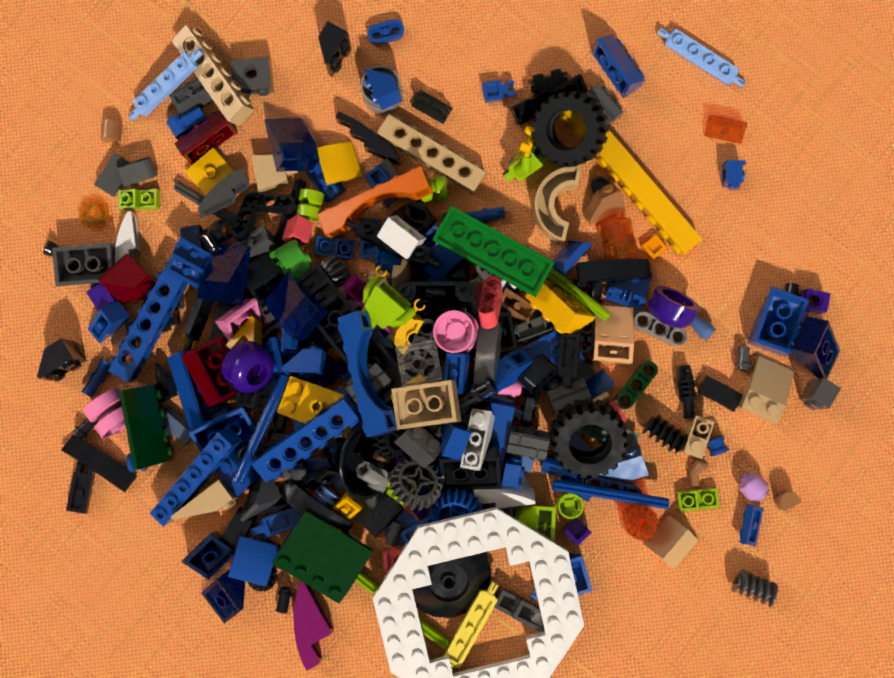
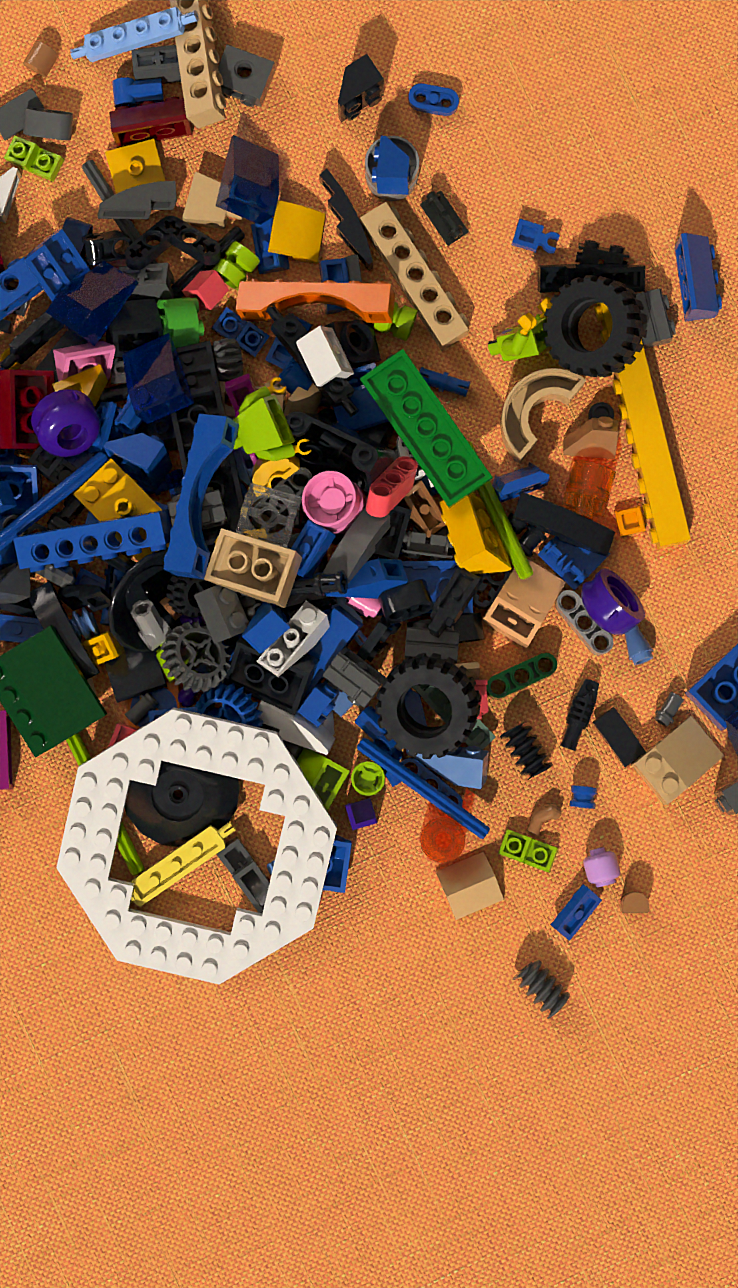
camera: 25 degrees right, 0 degrees up
blue slope [585,369,615,402] -> none
tan slope [679,415,715,459] -> none

